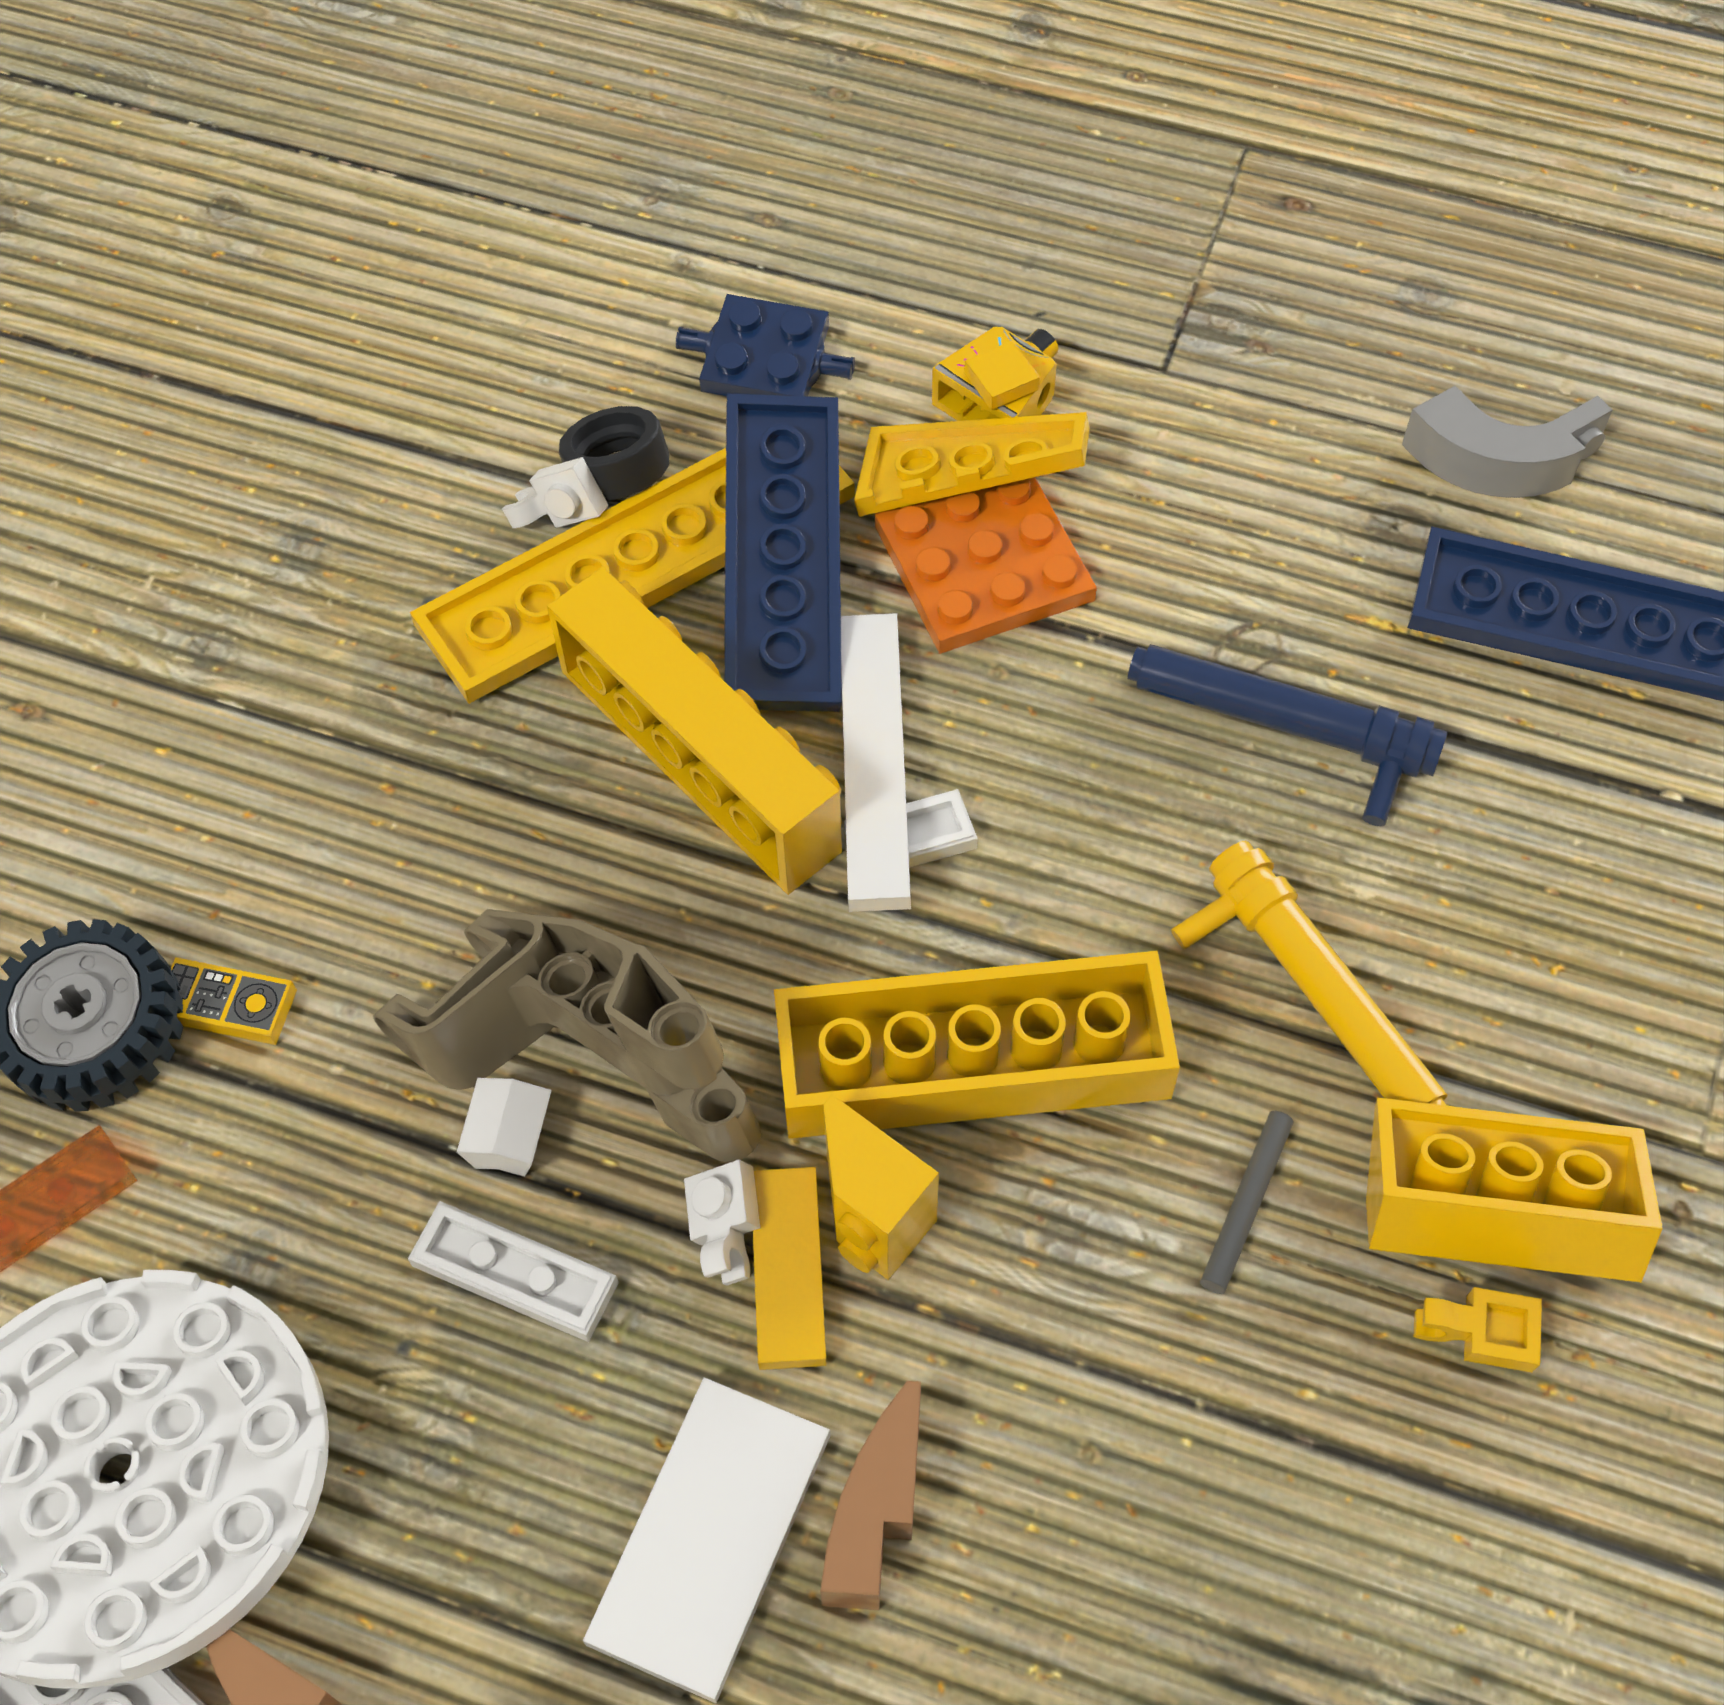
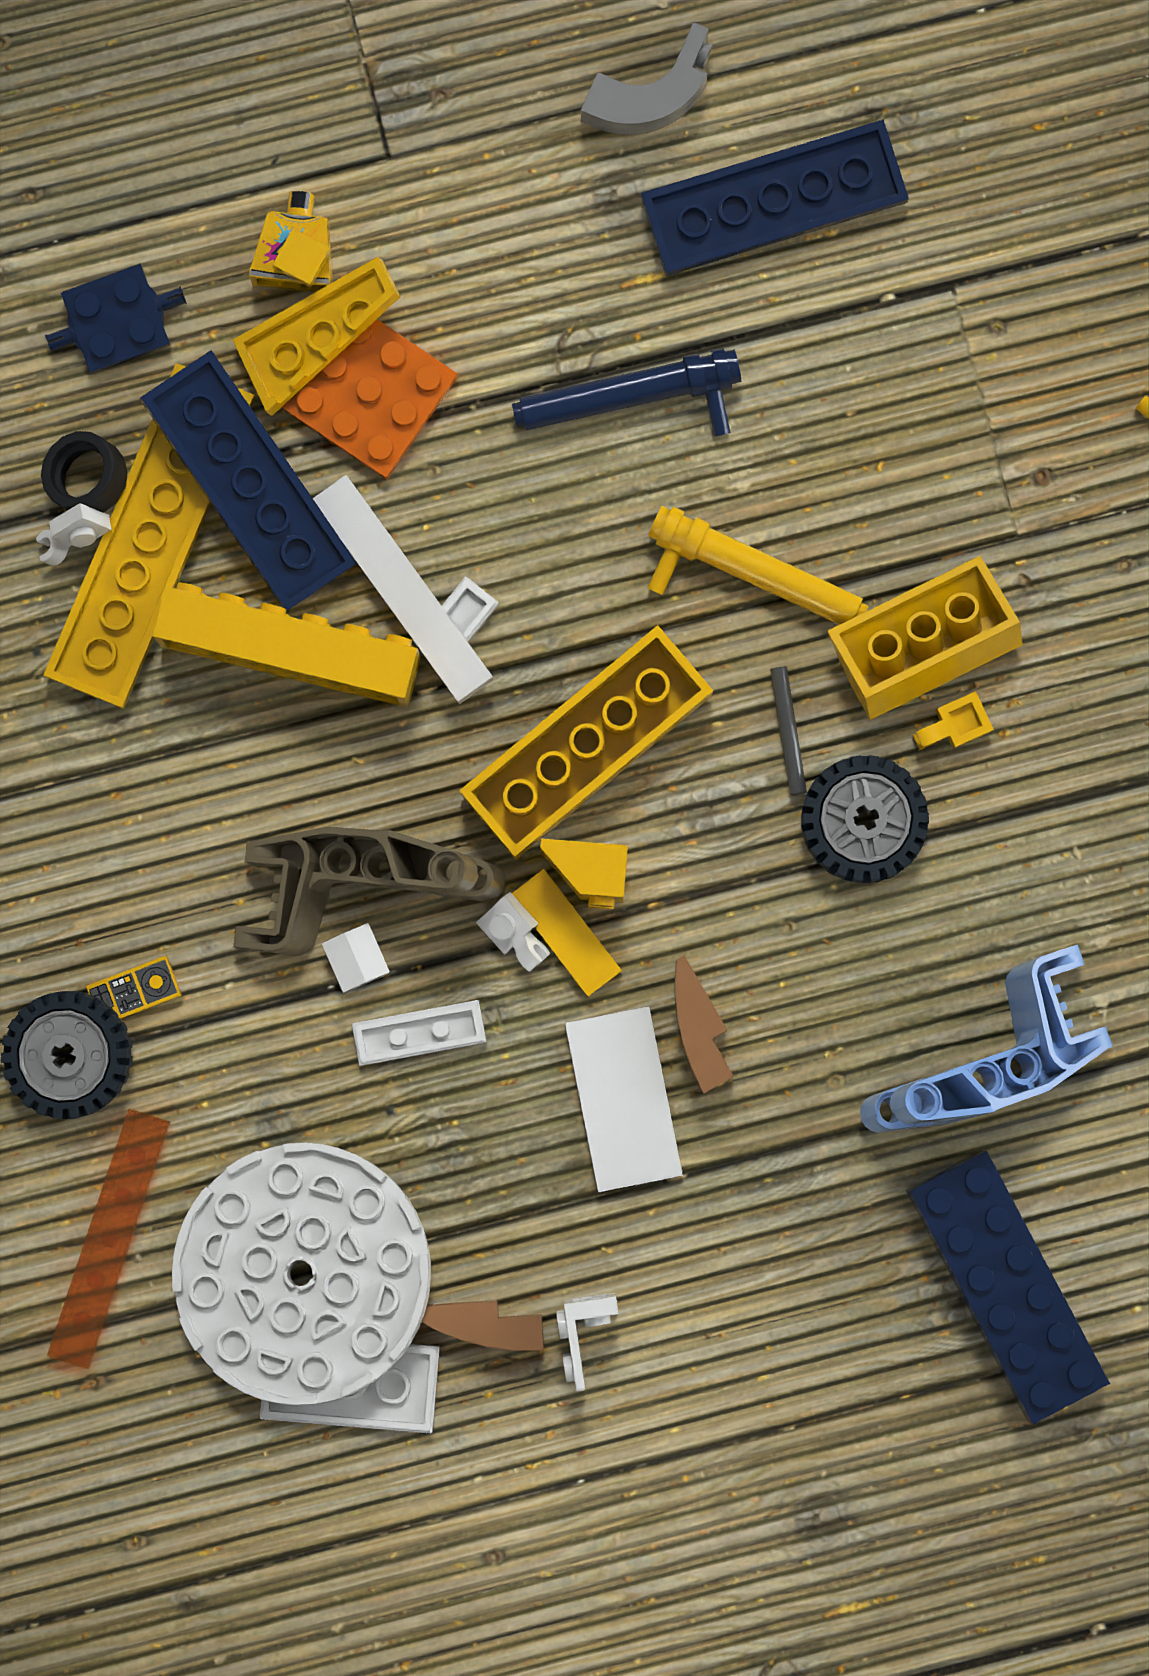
camera: 35 degrees left, 25 degrees up
none -> wheel [801,755,929,883]

